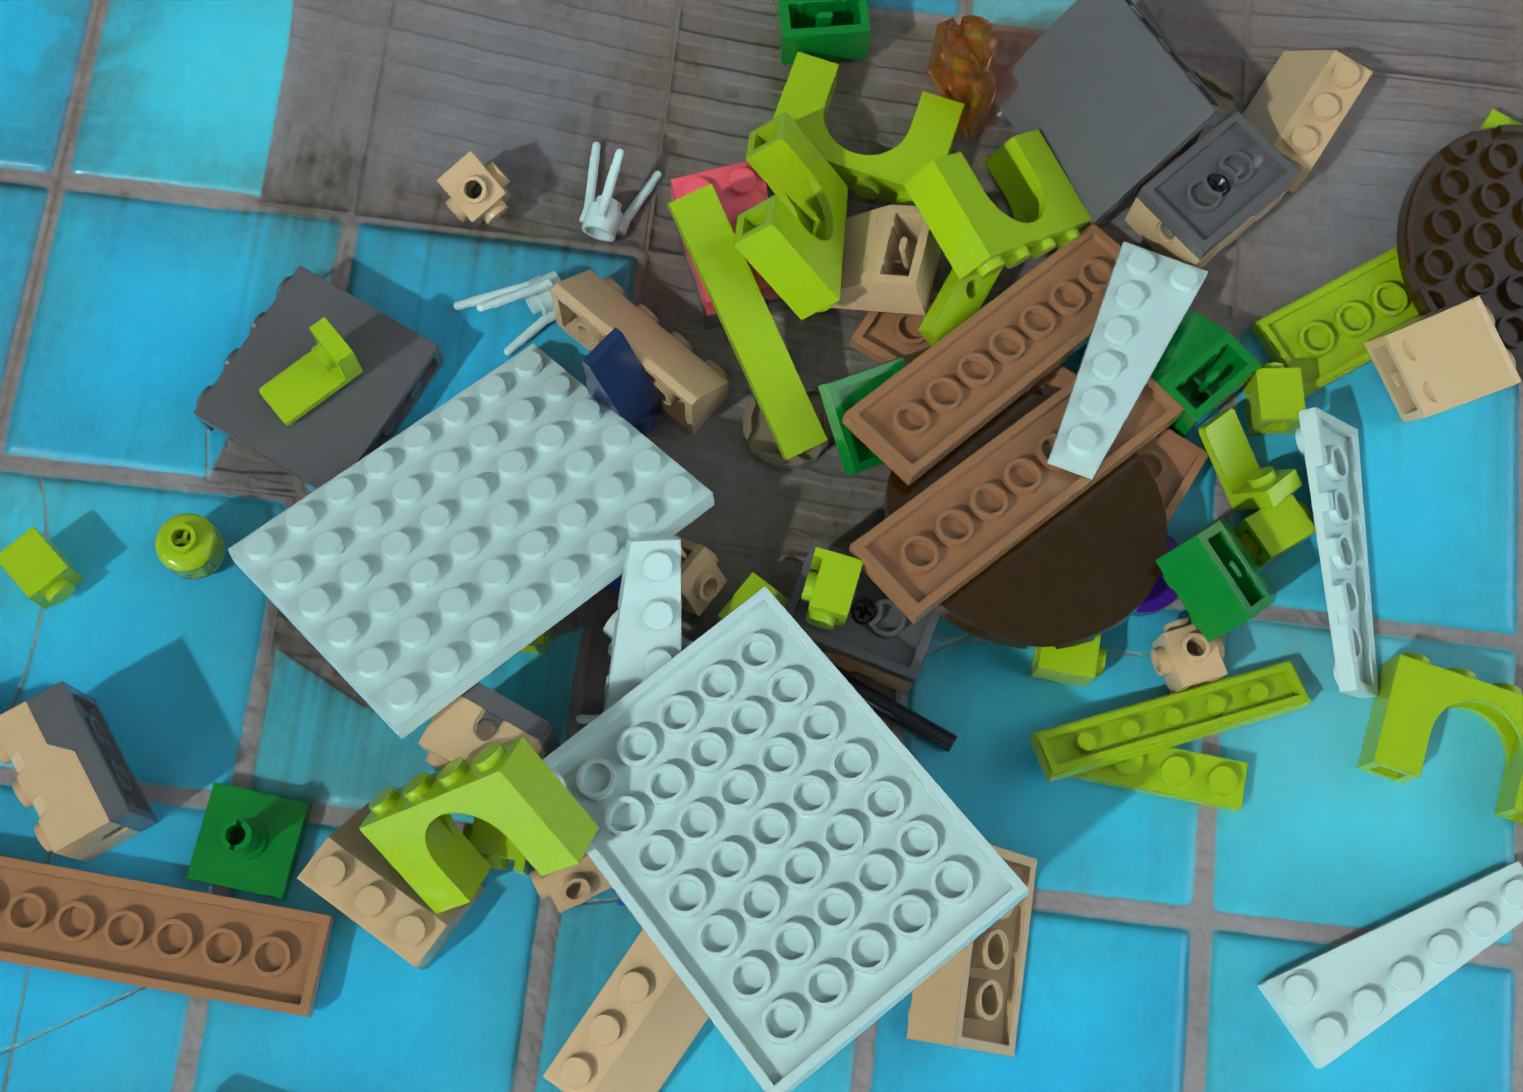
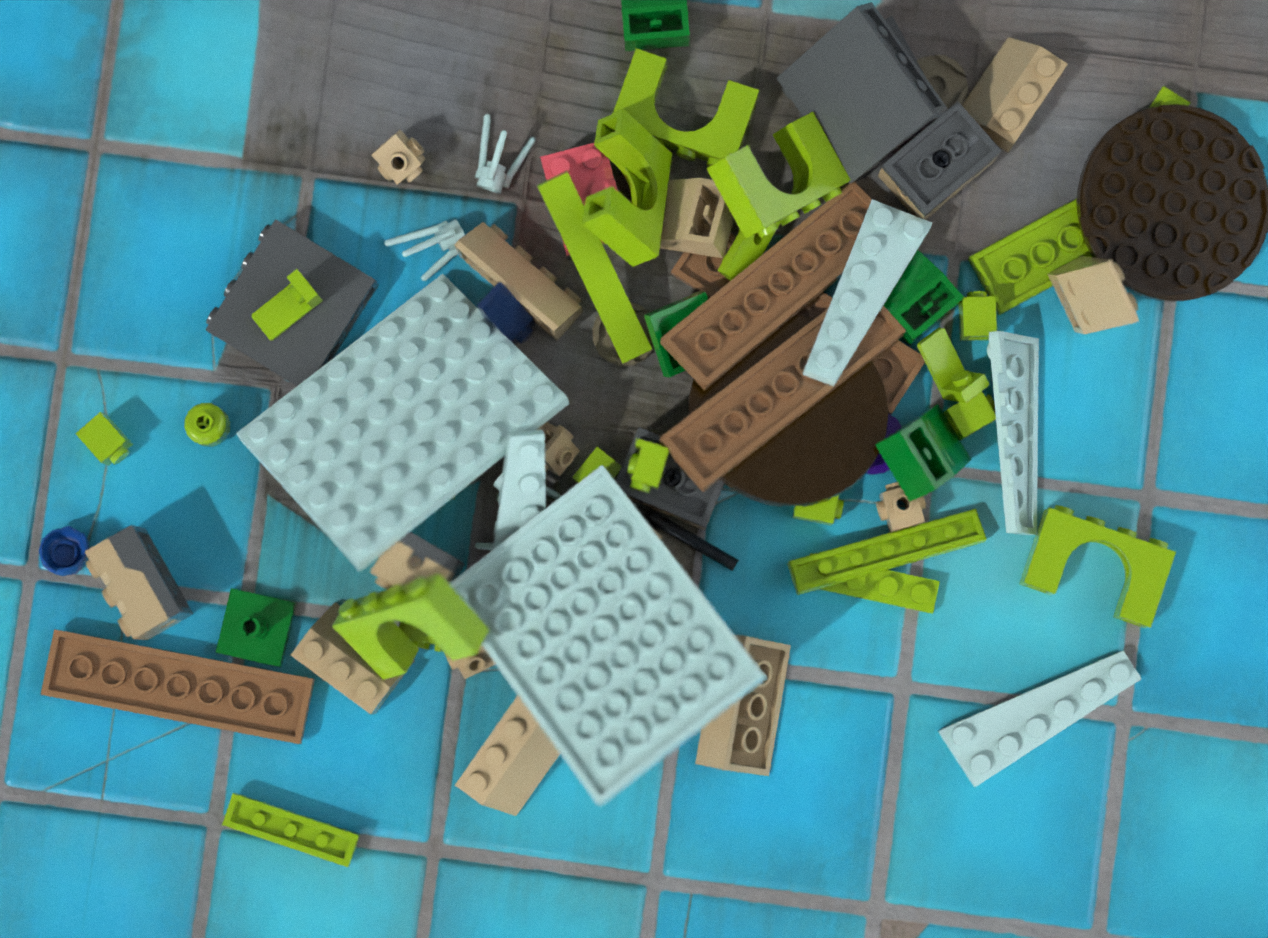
camera: 15 degrees right, 10 degrees up
clear orange plate [927,15,998,140] -> none

